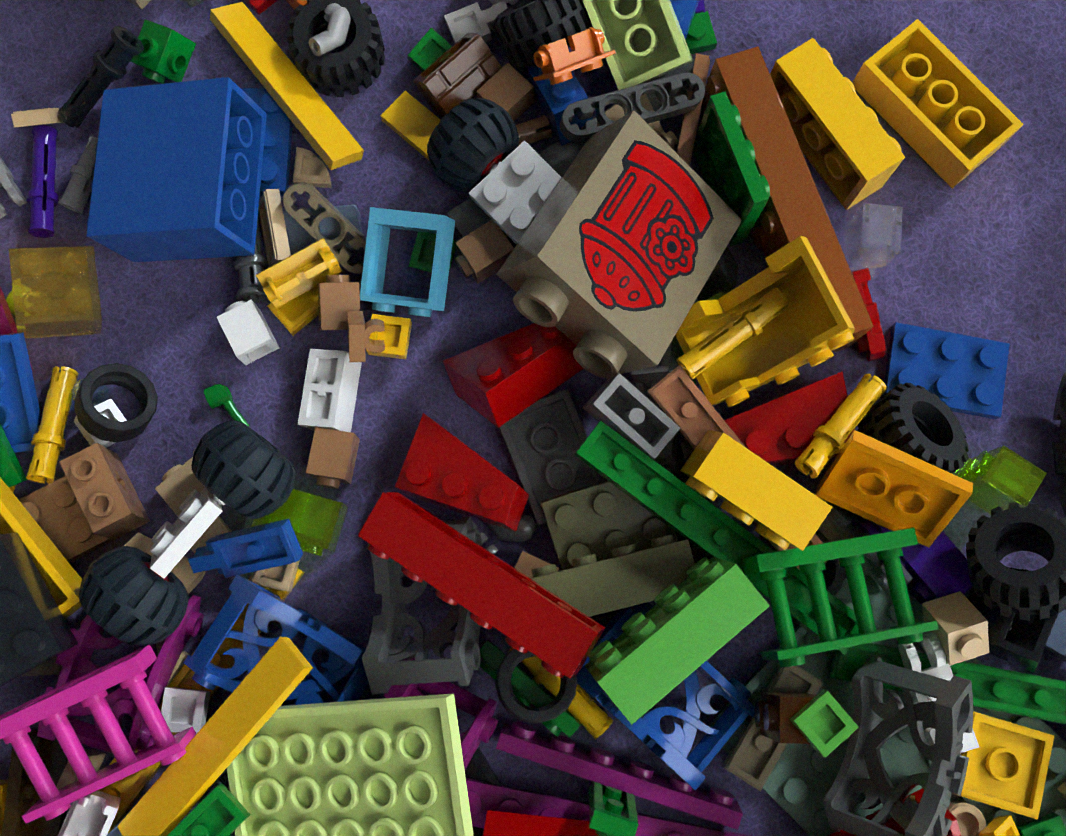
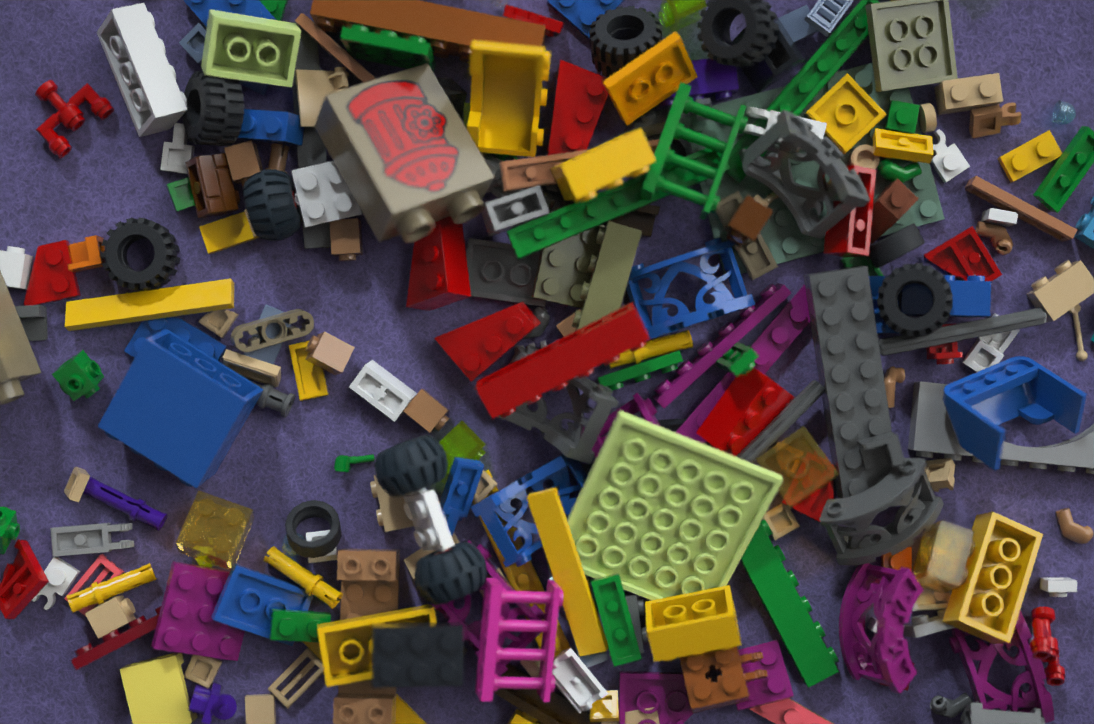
camera: 60 degrees left, 10 degrees up
black pin [58,26,144,128] -> none
light grey pin [58,136,98,214] -> none
white plate [161,687,211,734] -> none
white brick [217,299,280,365] -> none
yellow hinge [256,238,342,308] -> none
light grey arm [309,3,351,56] -> none
medium nougat tile [347,311,385,362] -> none
medium azure window [360,207,455,317] -> none
yellow tile [366,314,412,359] -> none
green plate [409,232,457,273] -> none
black tyre [495,648,577,724] -> none
orange hinge [533,27,616,85] -> none
dark grey beam [560,72,705,142] -> none
bright green brick [584,557,770,725] -> none
yellow pin [676,288,790,380] -> none
bright green plate [789,690,859,758] -> none
yellow pin [795,373,886,478] -> none
tan brick [922,591,989,666] -> none

